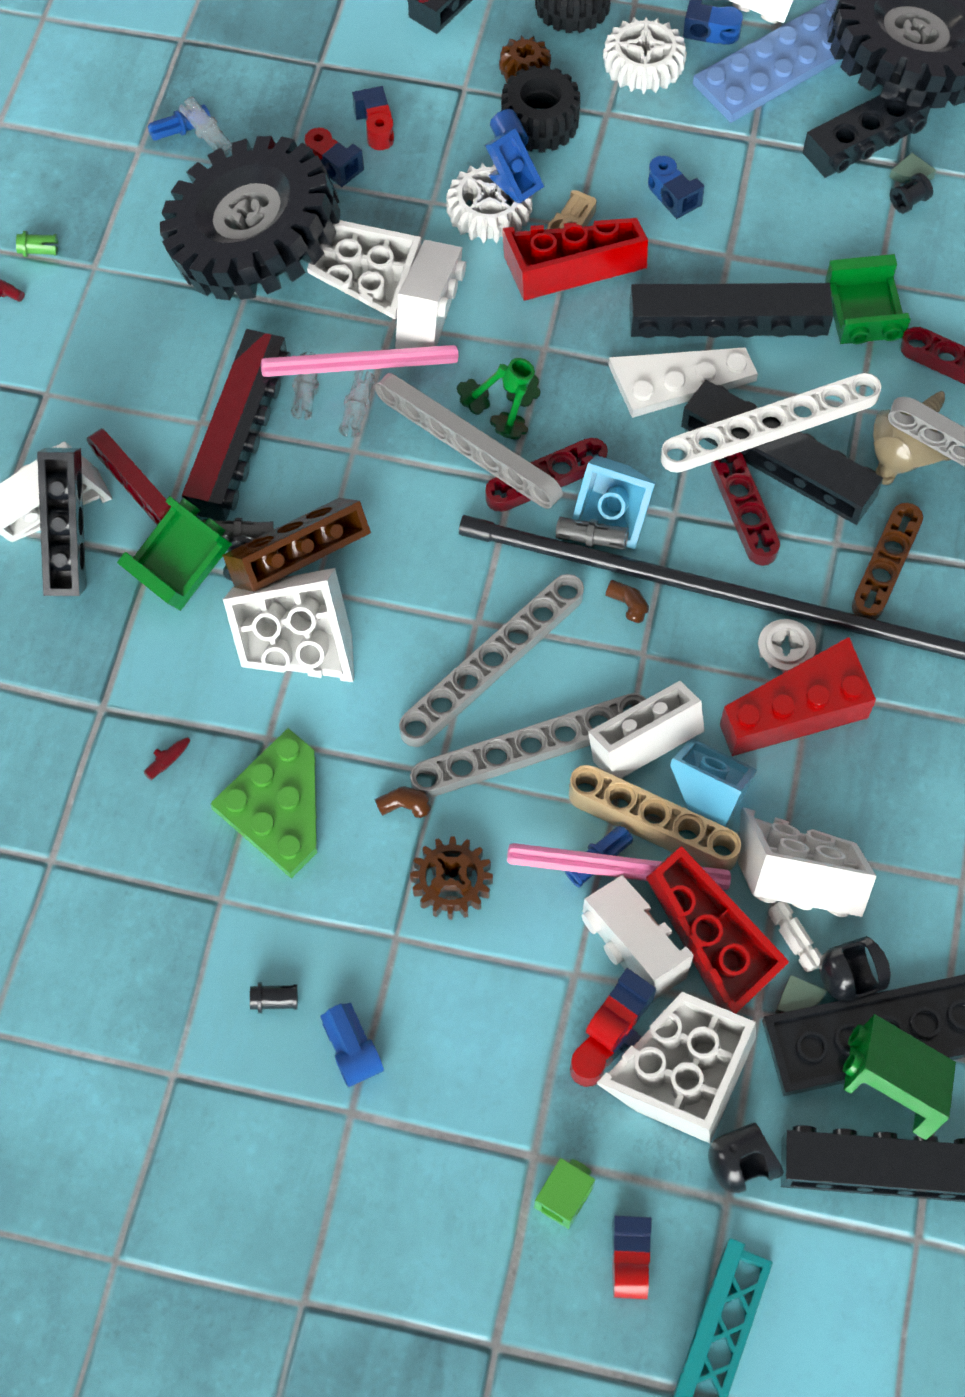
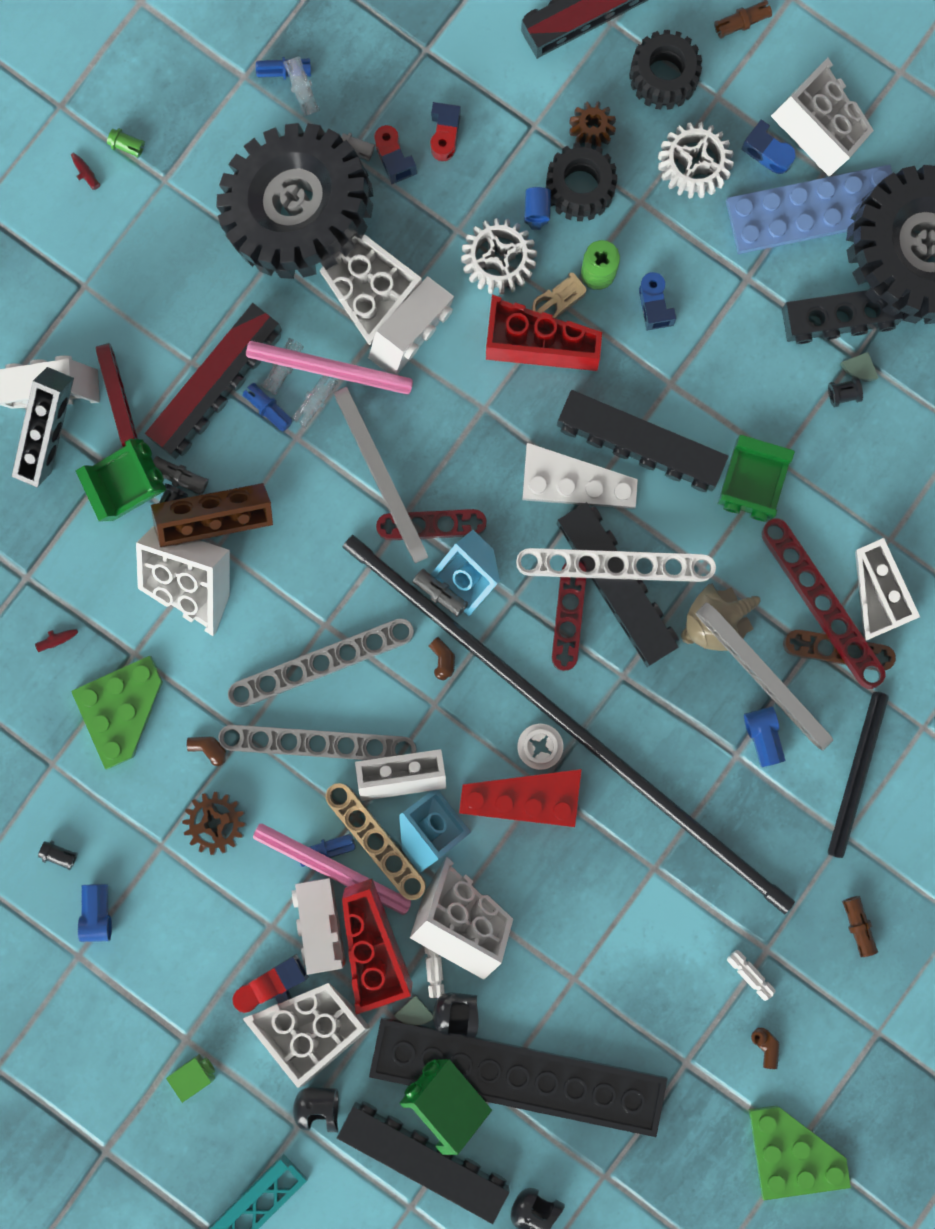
camera: 25 degrees right, 20 degrees up
plant [456,358,541,440] -> none
blue slope [485,128,545,203] -> none
leg [612,1216,652,1300] -> none
reddish brown beam [852,503,923,619] -> none
none -> blue axle [242,383,293,432]
none -> bright green piece [581,240,620,290]

